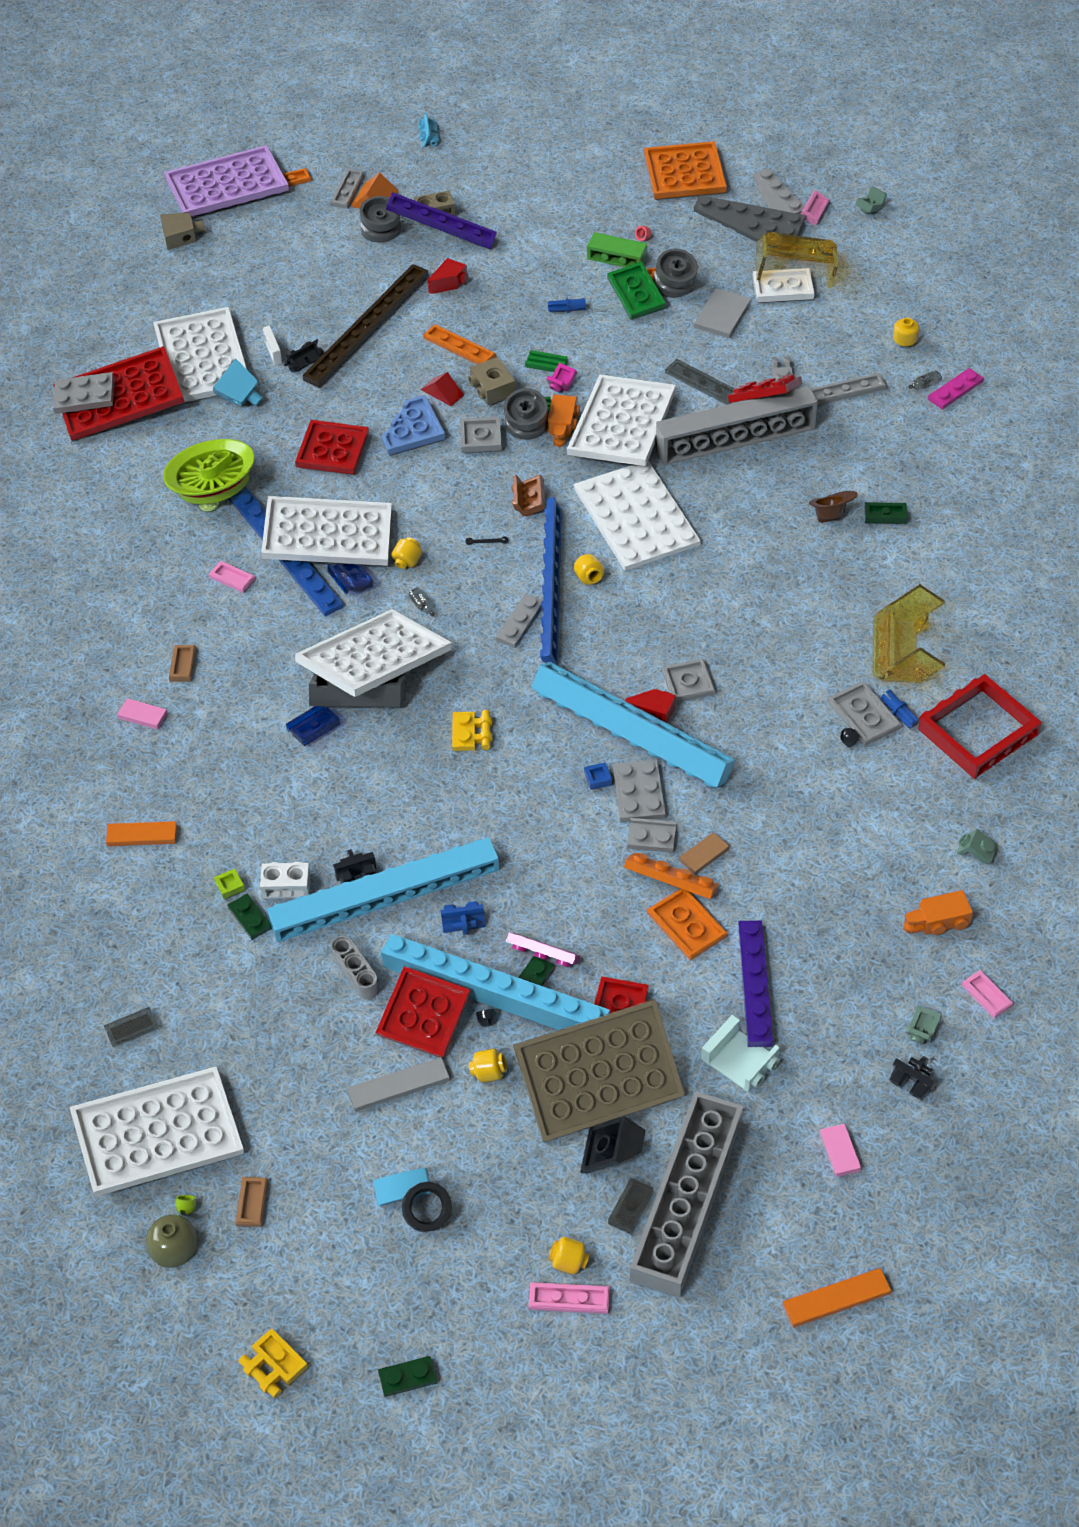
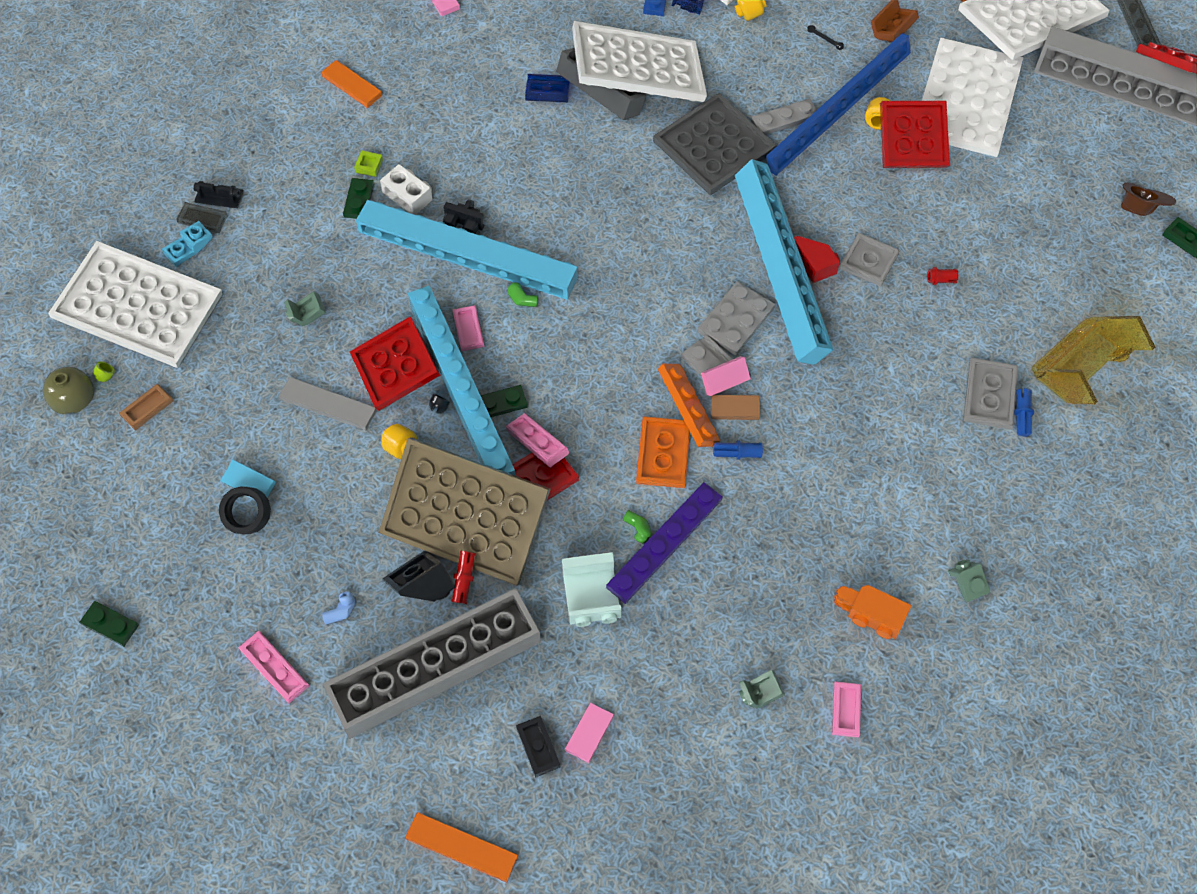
camera: 40 degrees right, 10 degrees up
yellow plate [238,1328,308,1399] -> none
light grey beam [331,936,379,999] -> none
clear smoke piece [408,588,435,616] -> none
blue hips [440,901,485,935] -> none
yellow plate [452,710,493,751] -> none
plate [506,932,580,967] -> none
yellow head [548,1236,589,1275] -> none
blue plate [584,762,612,790] -> none
clear smoke plate [608,1178,654,1234] -> none
black hinge [840,728,860,747] -> none
black hips [889,1056,937,1101] -> none
red window [918,674,1042,779] -> none
none -> medium azure slope [162,221,213,267]
none -> black hinge [193,181,244,209]
none -> sand green bracket [284,291,326,326]
none -> light blue arm [322,591,355,625]
none -> red pin [451,551,476,604]
none -> bright pink tile [453,305,484,351]
none -> bright pink tile [506,413,569,467]
none -> bright green arm [508,282,538,307]
none -> black plate [516,716,561,778]
none -> bright green arm [623,510,652,544]
none -> dark grey plate [653,93,777,196]
none -> bright pink tile [701,356,751,396]
none -> blue axle [713,440,763,460]
none -> red plate [880,101,950,168]
none -> red pin [927,267,958,285]

